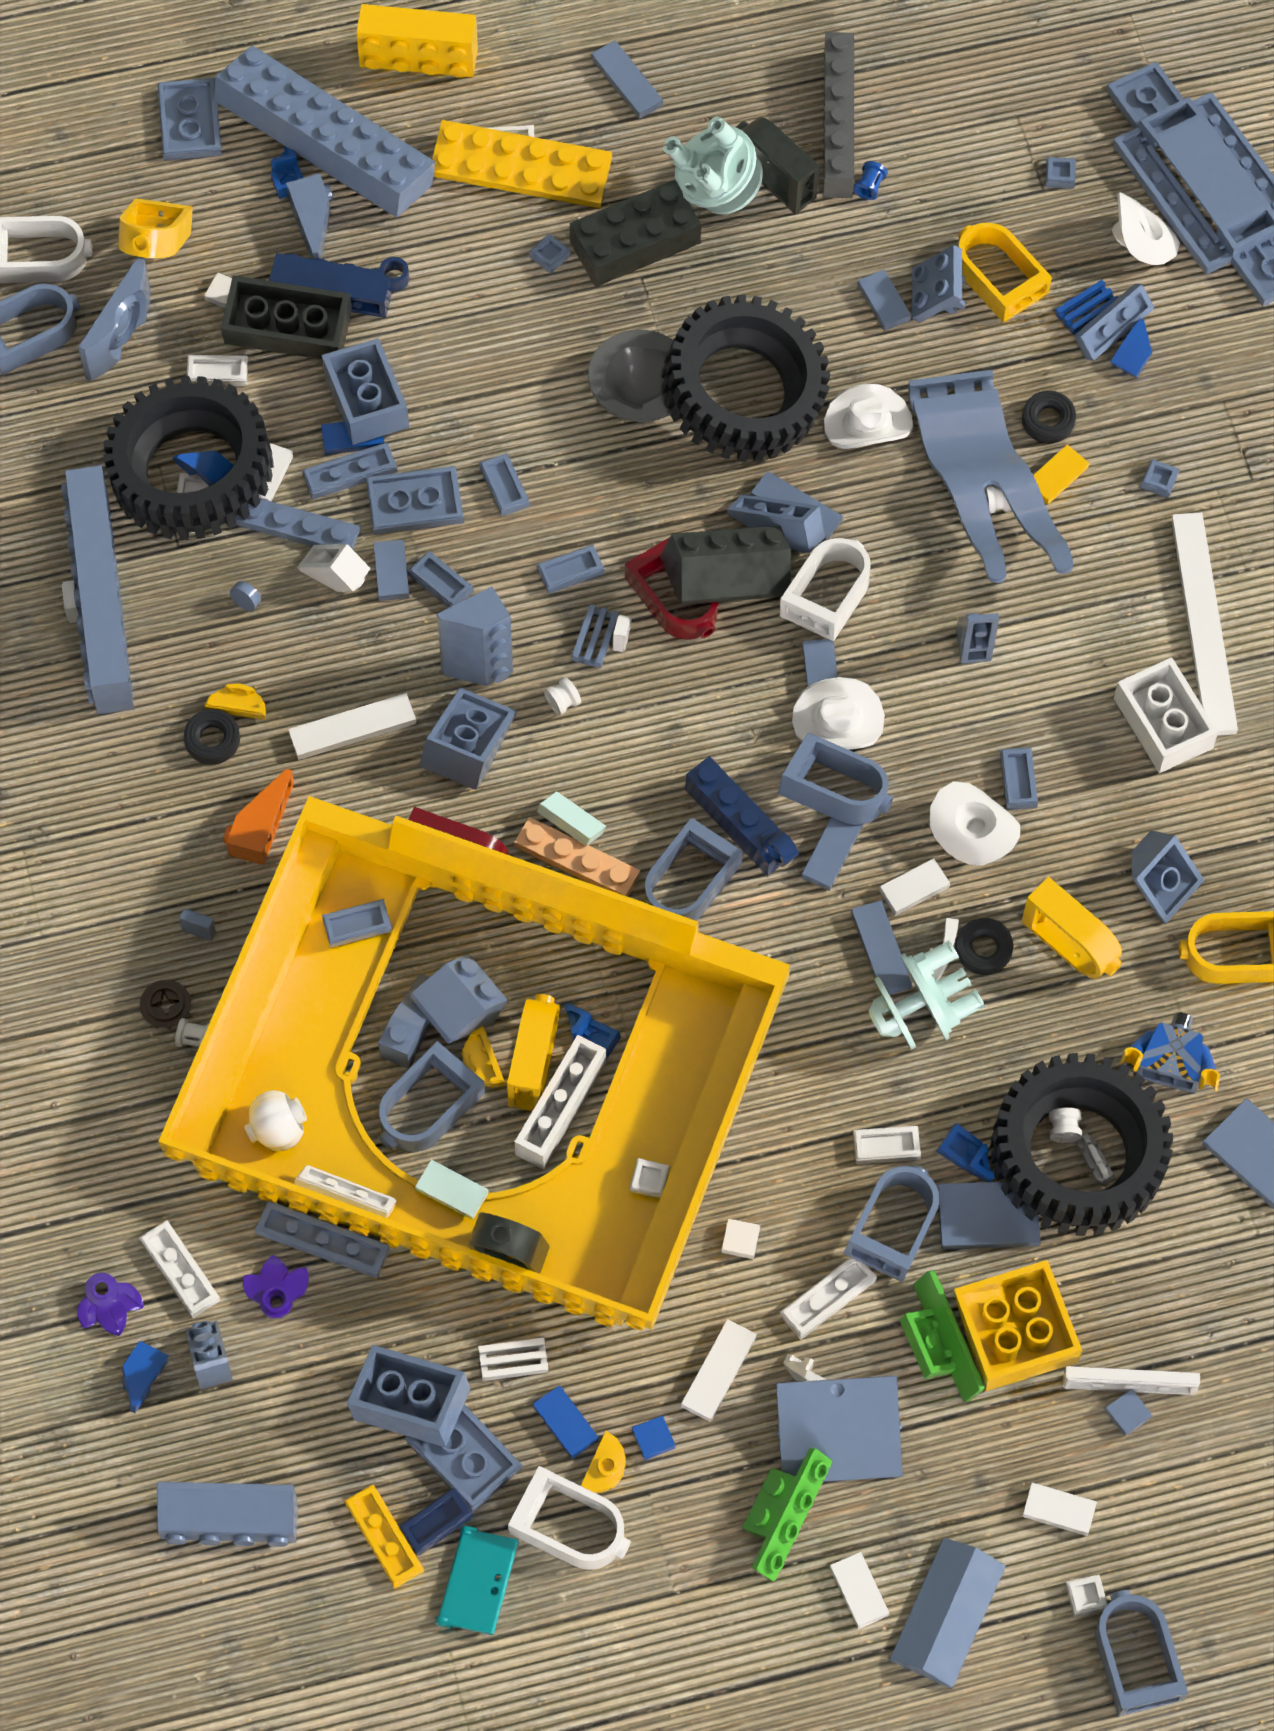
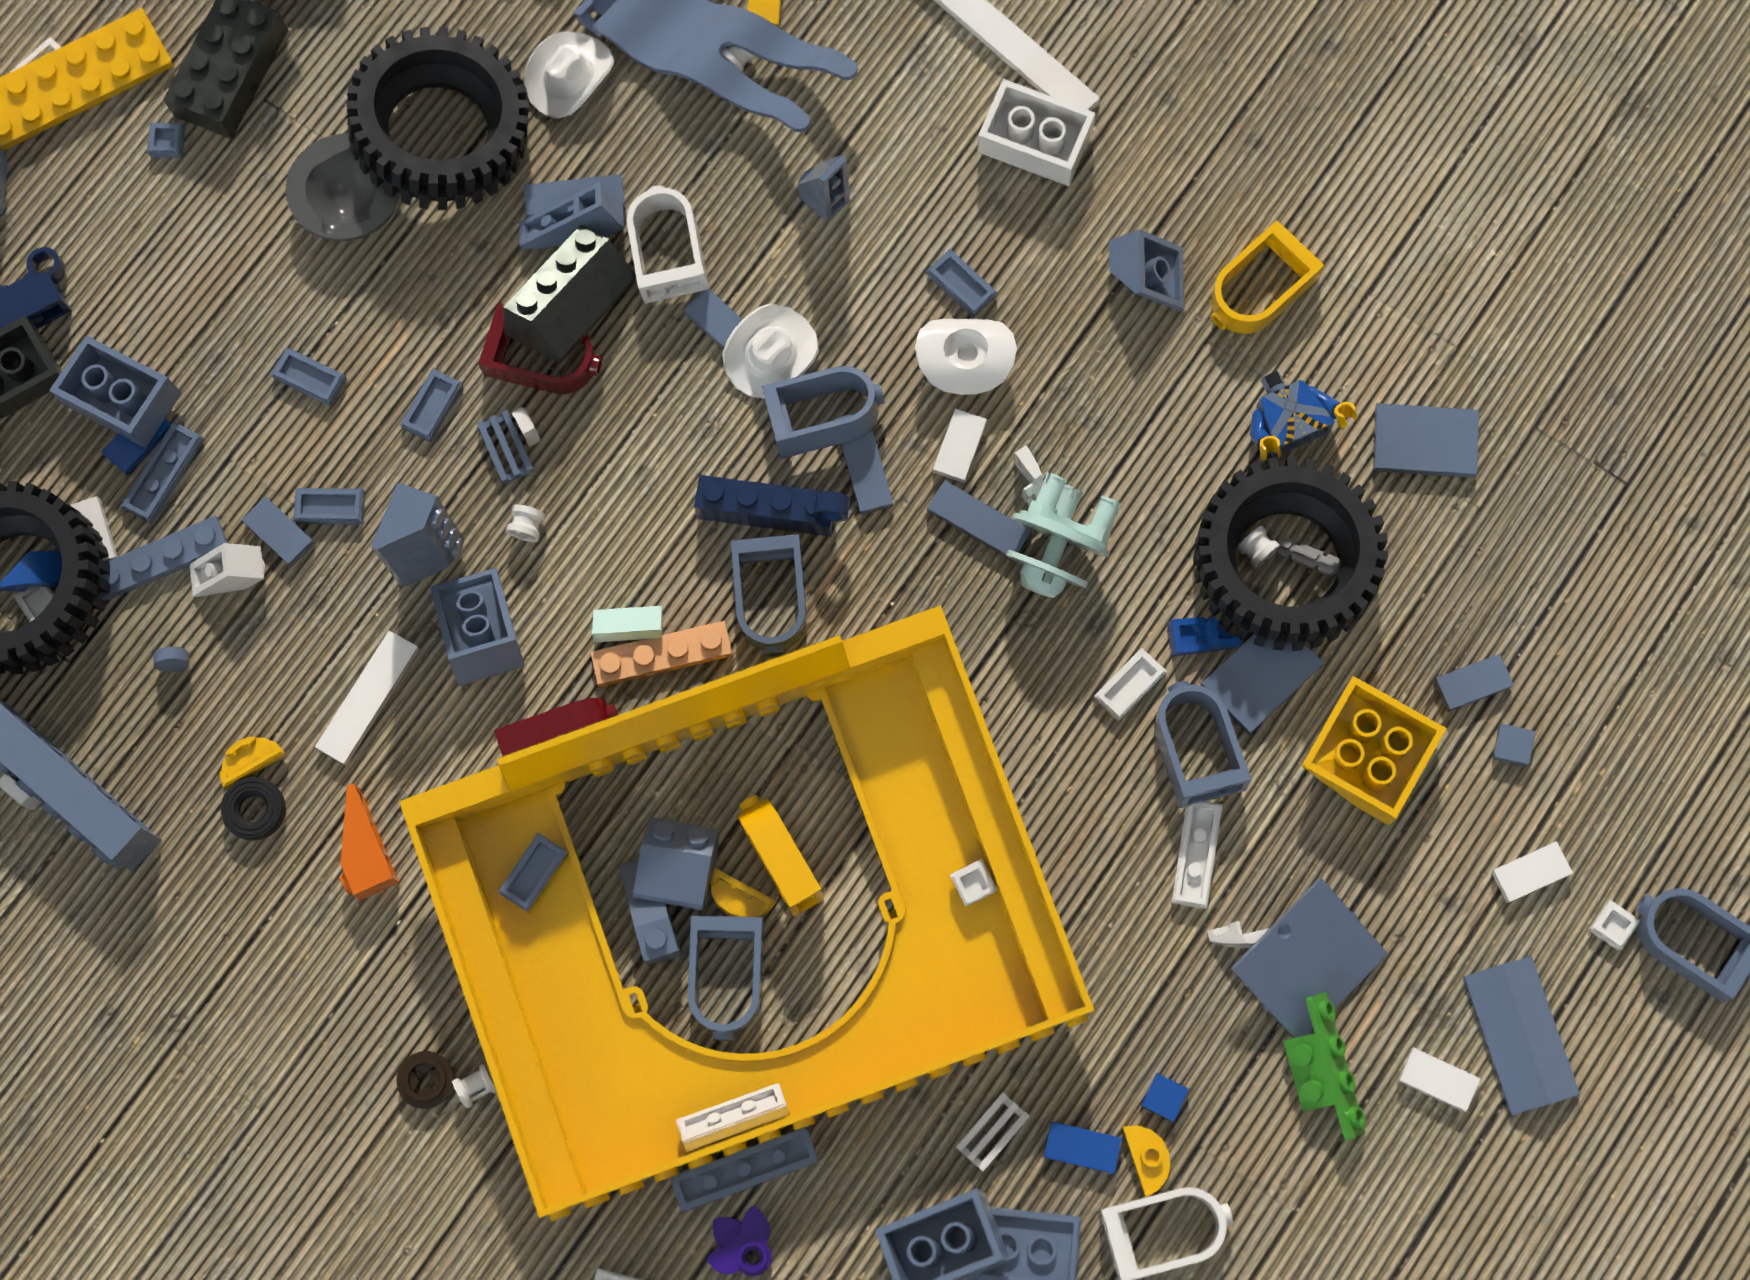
camera: 35 degrees left, 10 degrees up
sand blue tile [179,909,216,941] -> none
white plant [244,1090,307,1151] -> none
sand blue tile [366,466,464,535] -> none
light aqua tile [415,1159,489,1220] -> none
pearl dark grey window [468,1212,550,1274] -> none
white brick [515,1035,606,1170] -> none
blue slope [565,1002,621,1060] -> none
white tile [681,1319,757,1422] -> none
white tile [722,1219,760,1259] -> none
bright green bracket [899,1270,984,1402] -> none
black tyre [956,918,1014,975] -> none
yellow window [1021,876,1122,979] -> none
white tile [1063,1366,1200,1395] -> none
none -> sand blue tile [1434,654,1514,712]

